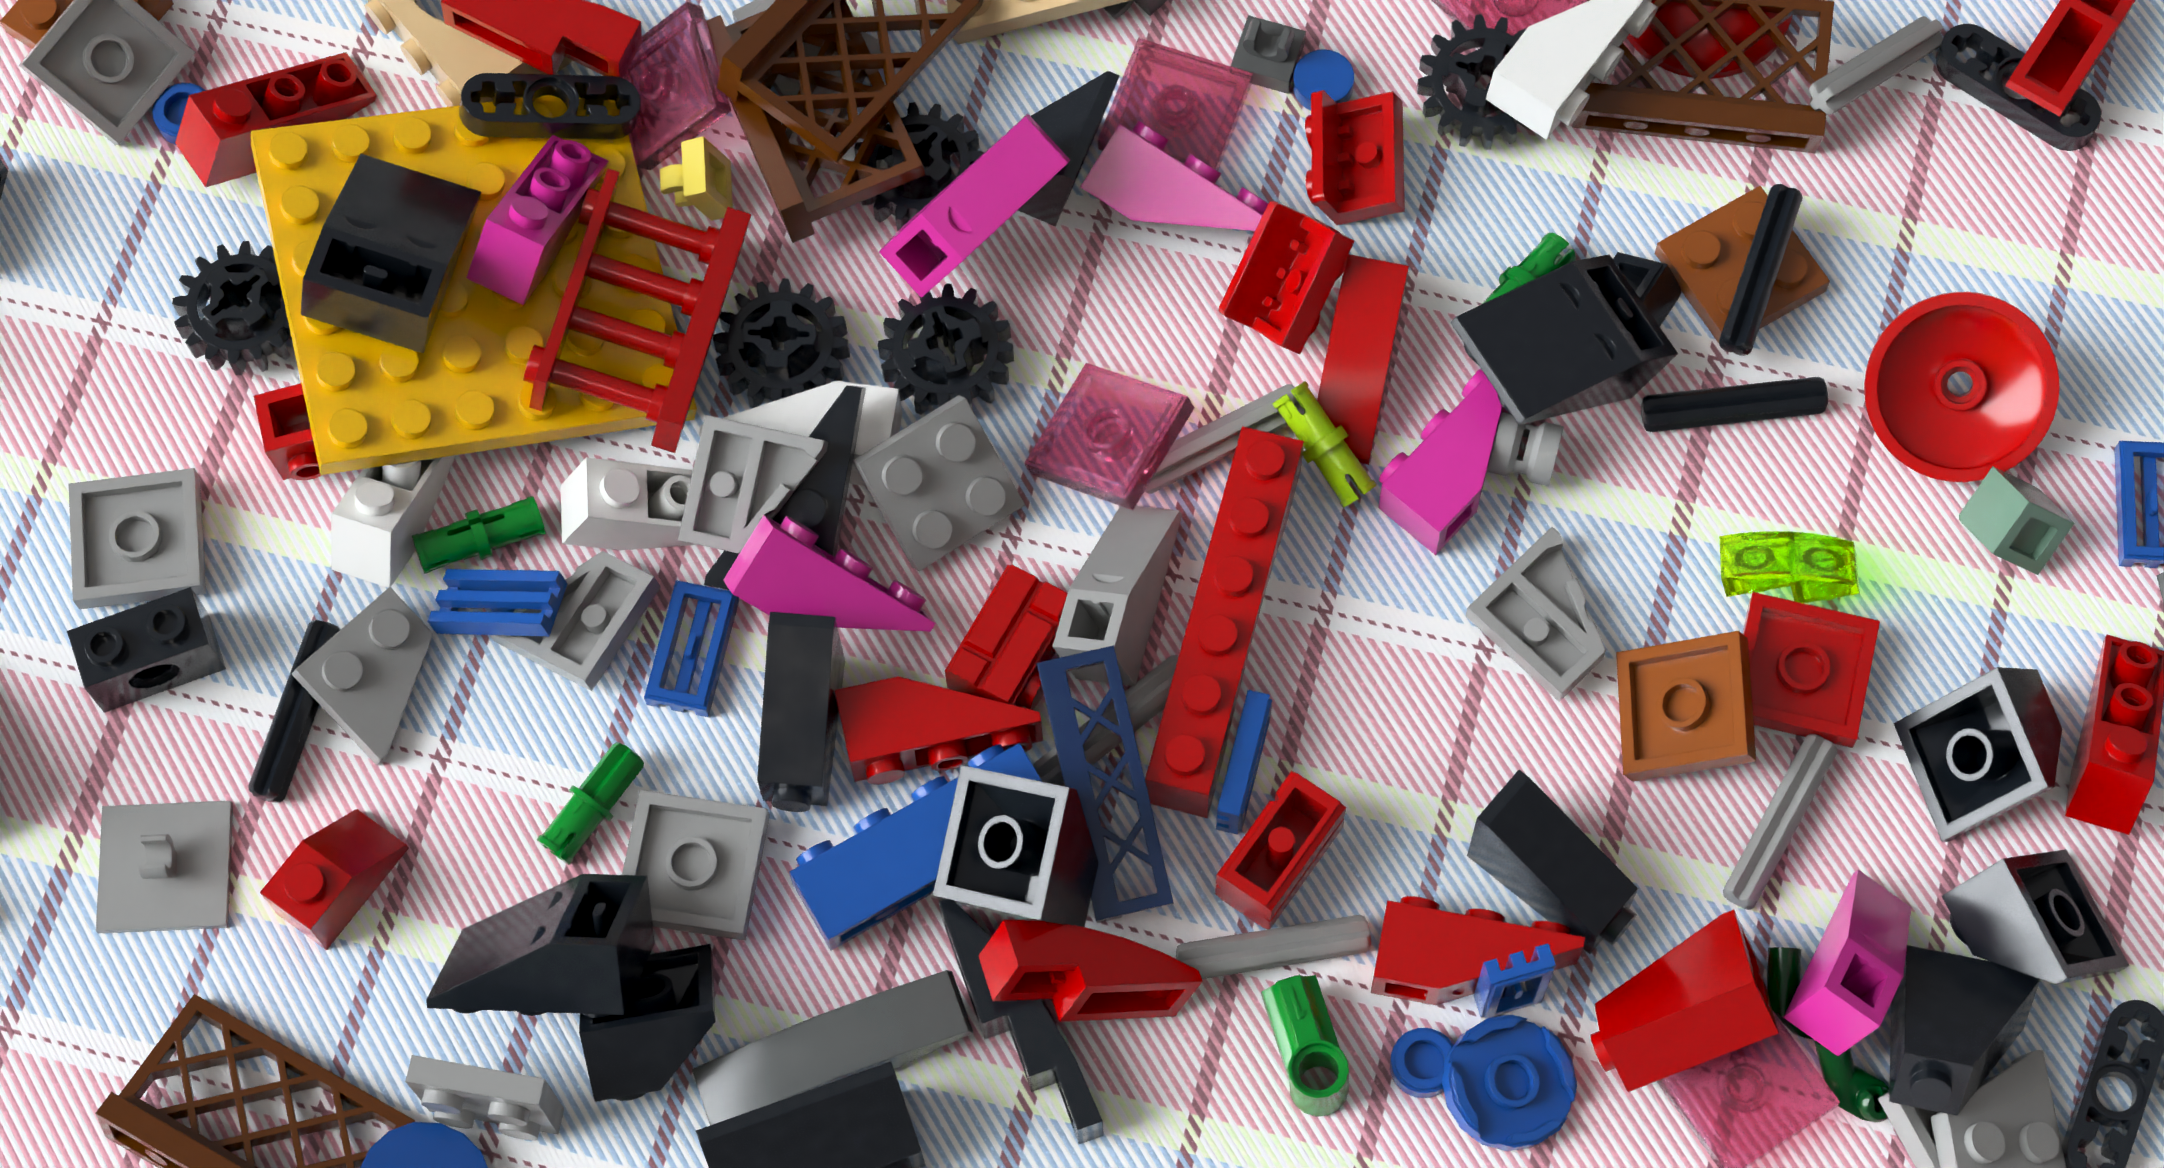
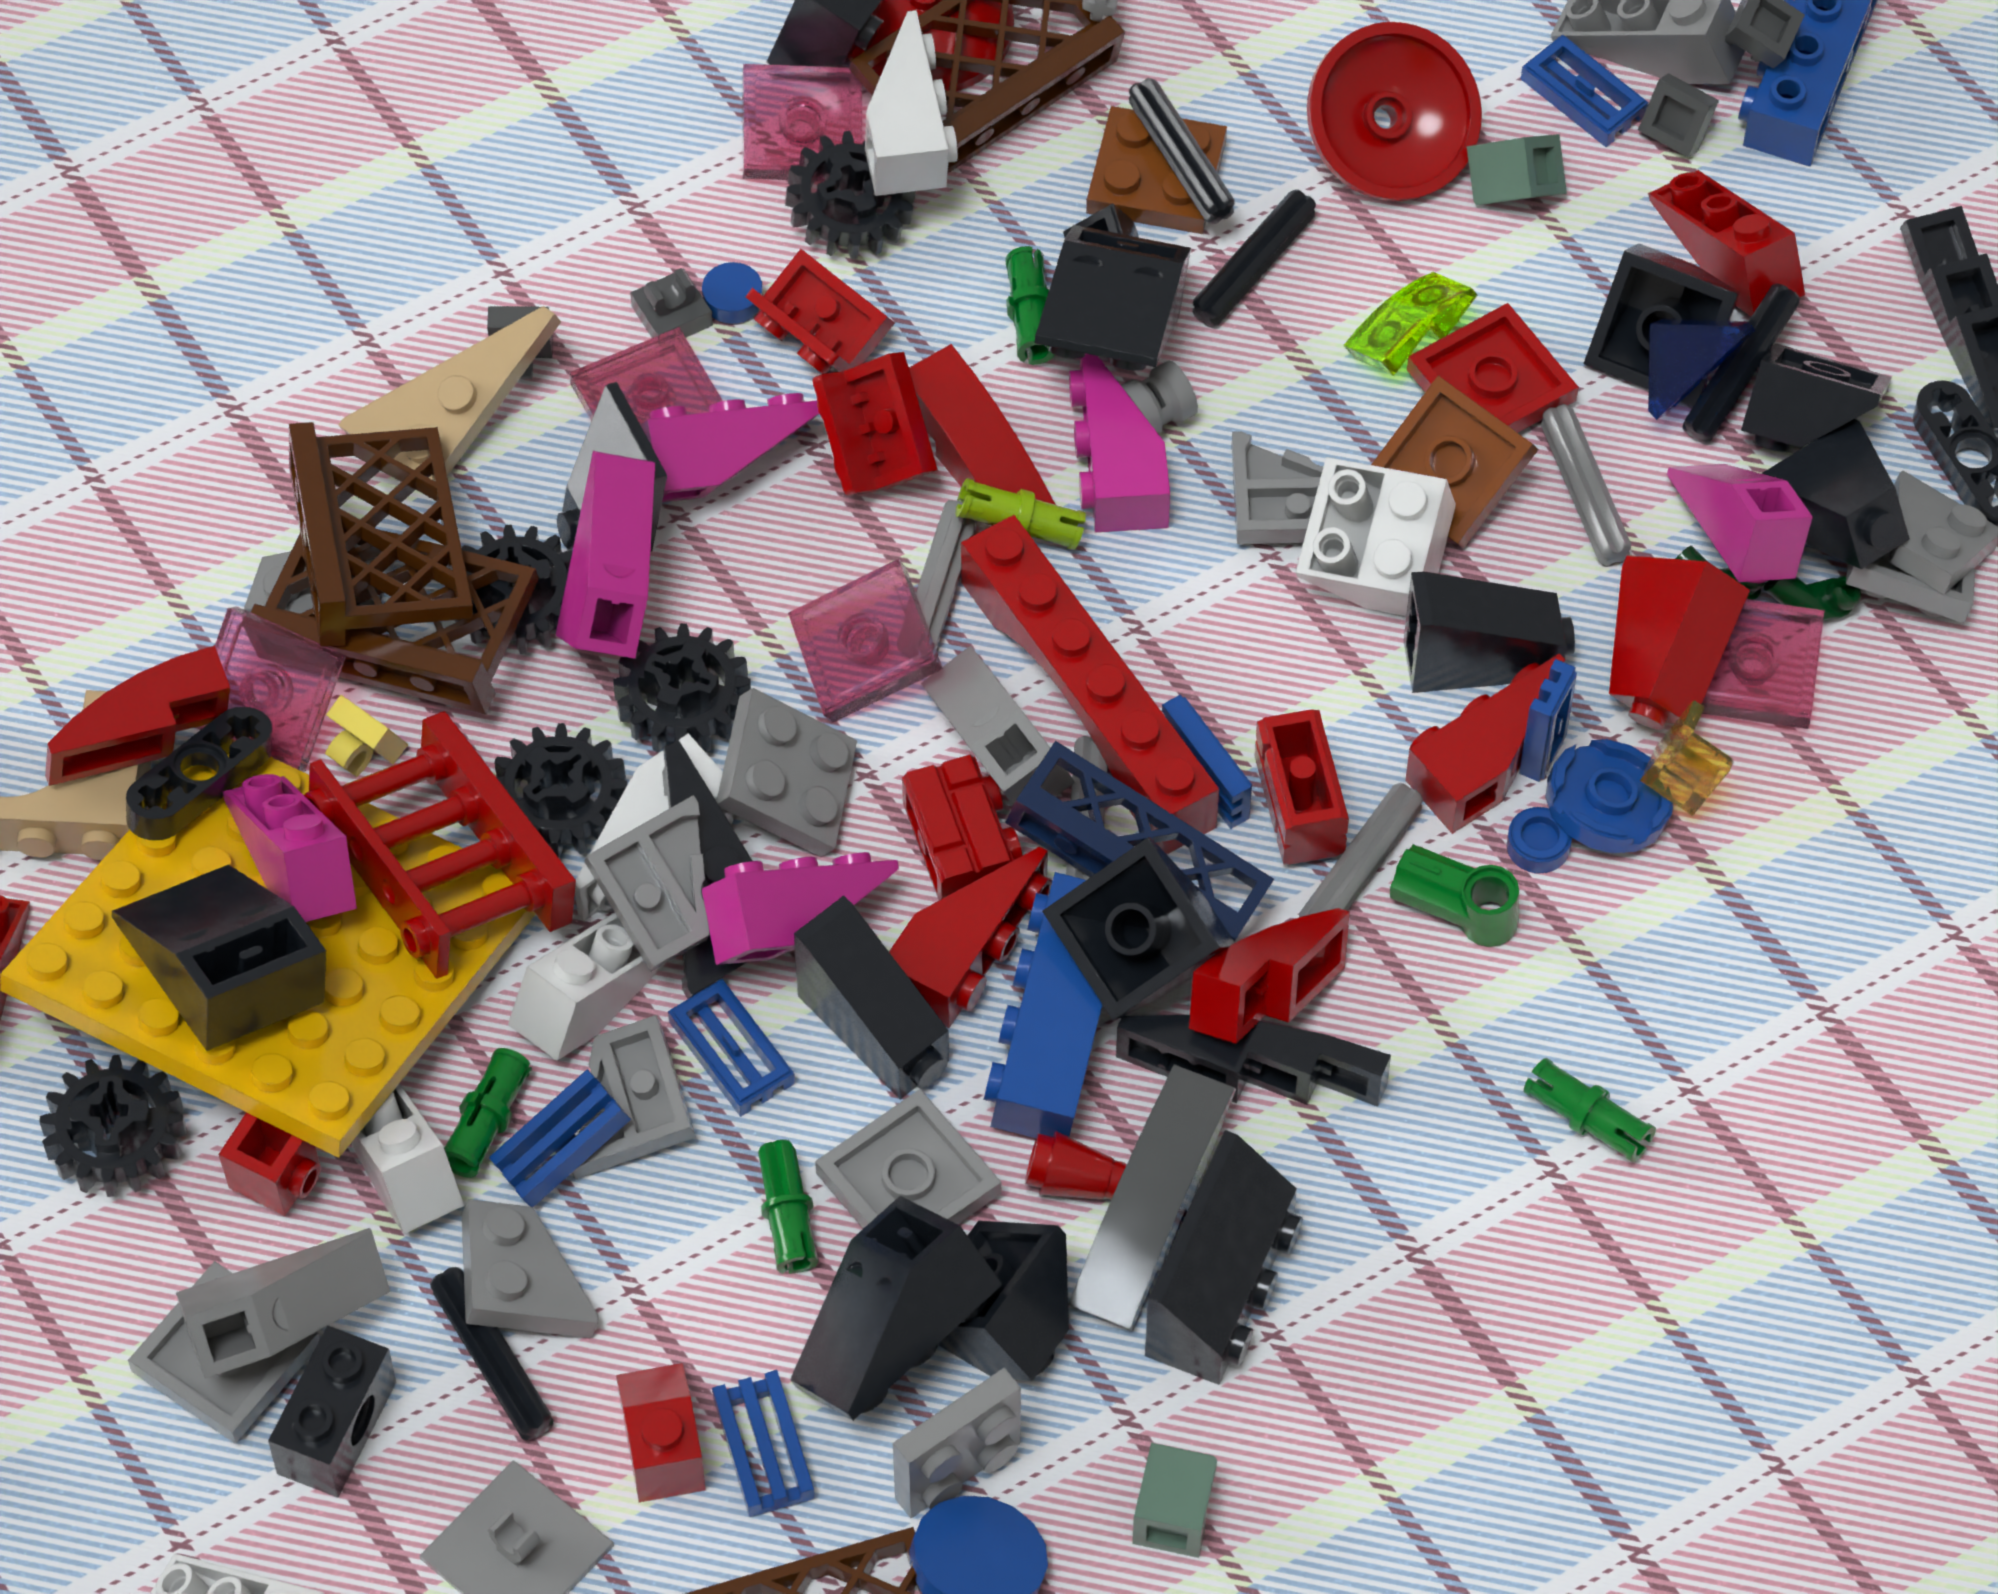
camera: 50 degrees left, 10 degrees down
none -> light grey slope [176,1228,390,1379]
none -> blue tile [712,1370,815,1517]
none -> red cone [1025,1131,1126,1200]
none -> white slope [1295,457,1456,616]
none -> clear yellow panel [1640,700,1734,816]
none -> clear blue slope [1648,319,1756,420]
none -> black axle [1683,283,1800,443]

